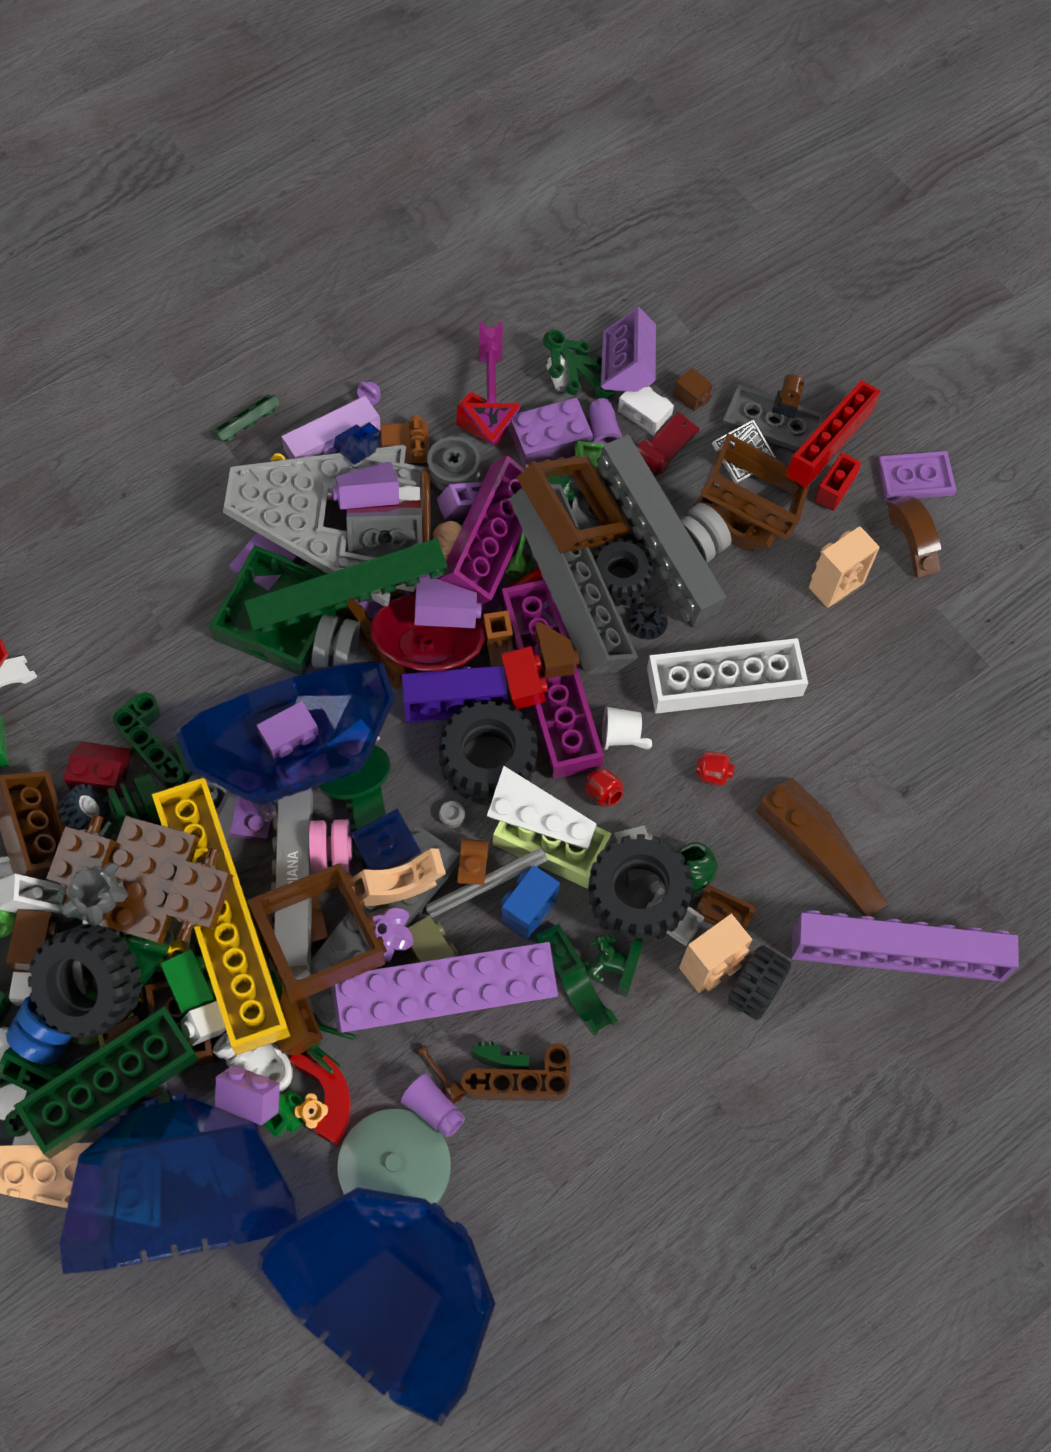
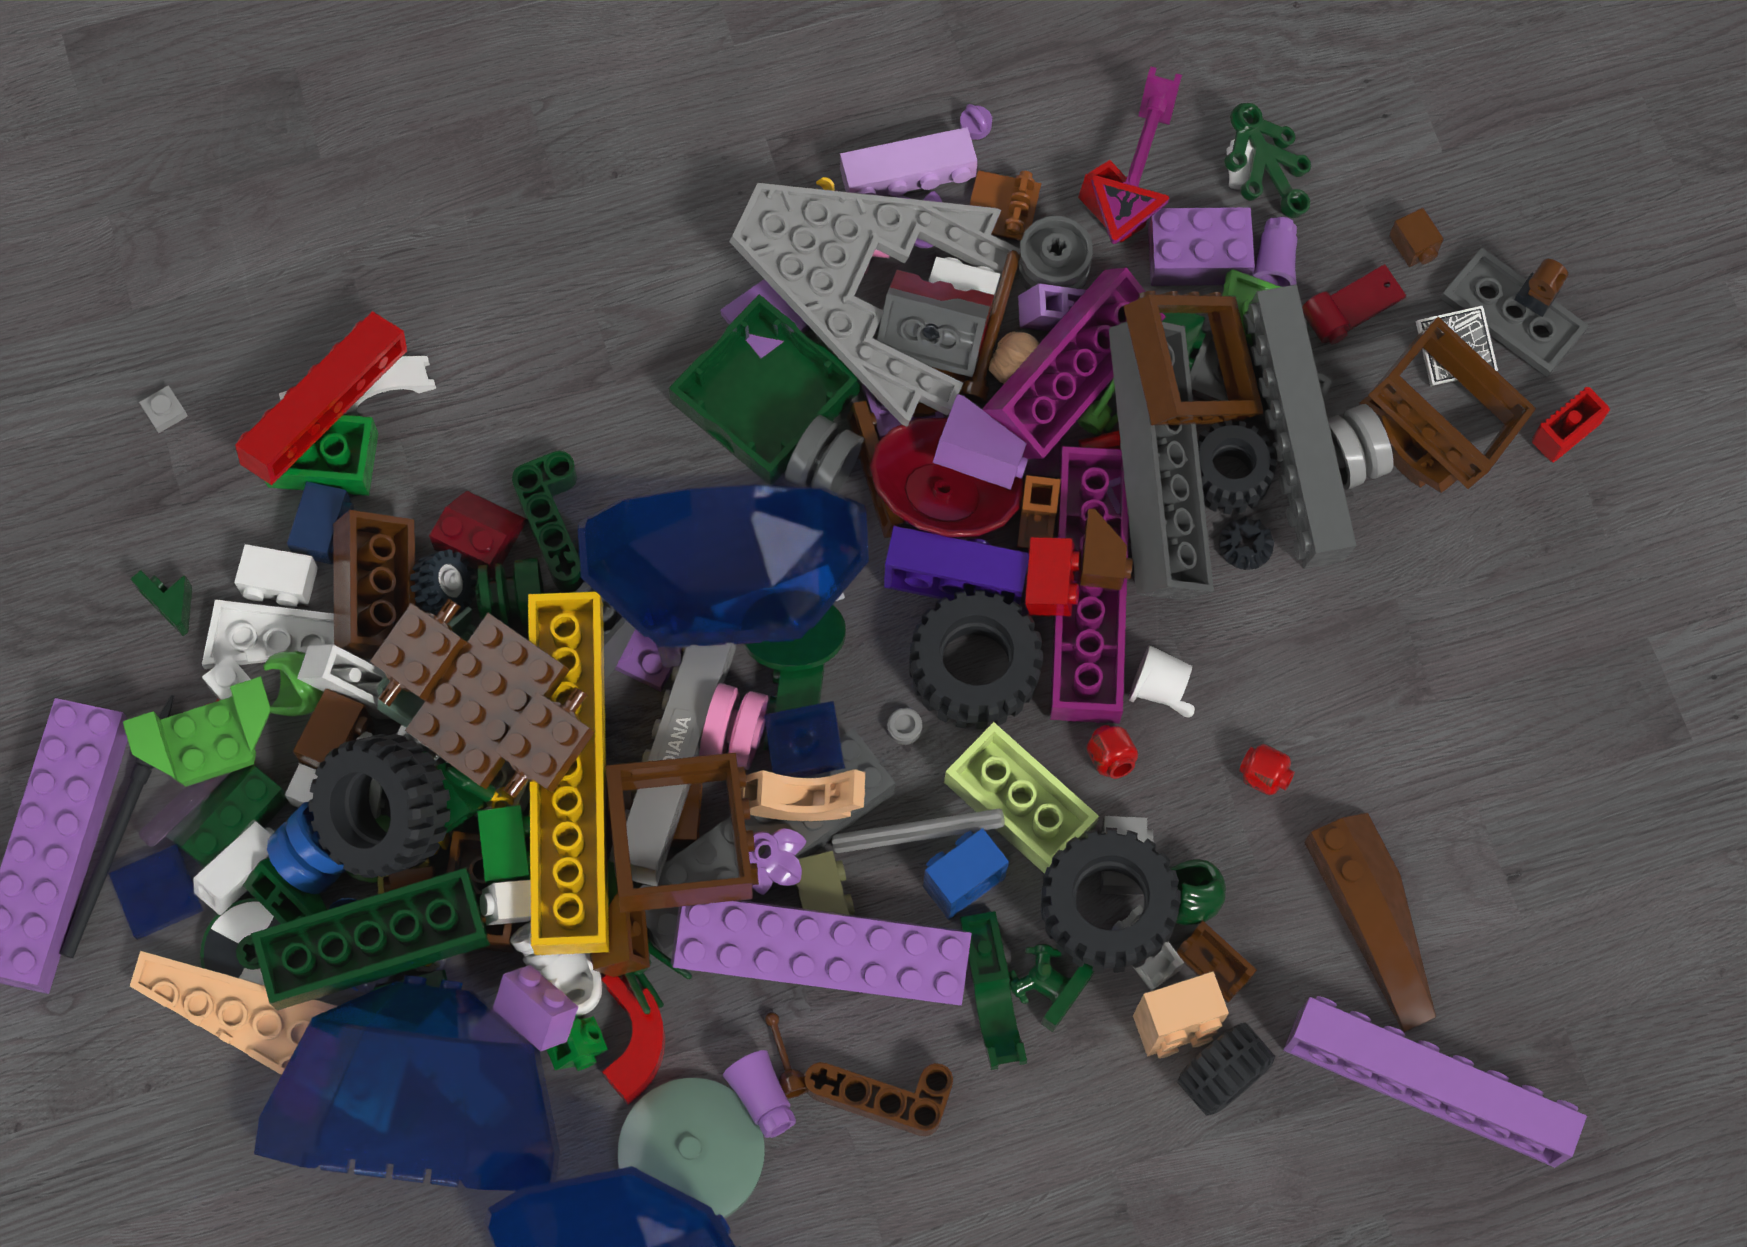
camera: 20 degrees right, 5 degrees up
dark grey hair [63,863,129,926] -> none
dark green plate [210,394,280,442] -> none
dark green brick [244,538,448,634] -> none
medium lavender brick [257,701,318,759] -> none
light orange plate [294,1094,328,1128] -> none
medium lavender slope [332,462,399,509] -> none
clear blue piece [333,422,380,465] -> none
dark orange brick [457,838,489,885] -> none
dark green slope [473,1041,529,1070] -> none
white wing [487,766,596,850] -> none
medium lavender slope [601,306,656,392] -> none
white brick [618,386,674,437] -> none
white brick [647,638,808,714] -> none
red brick [786,380,881,488] -> none
light nougat brick [809,526,880,608] -> none
medium lavender tile [877,451,957,501] -> none
reddish brown arch [887,496,941,578] -> none

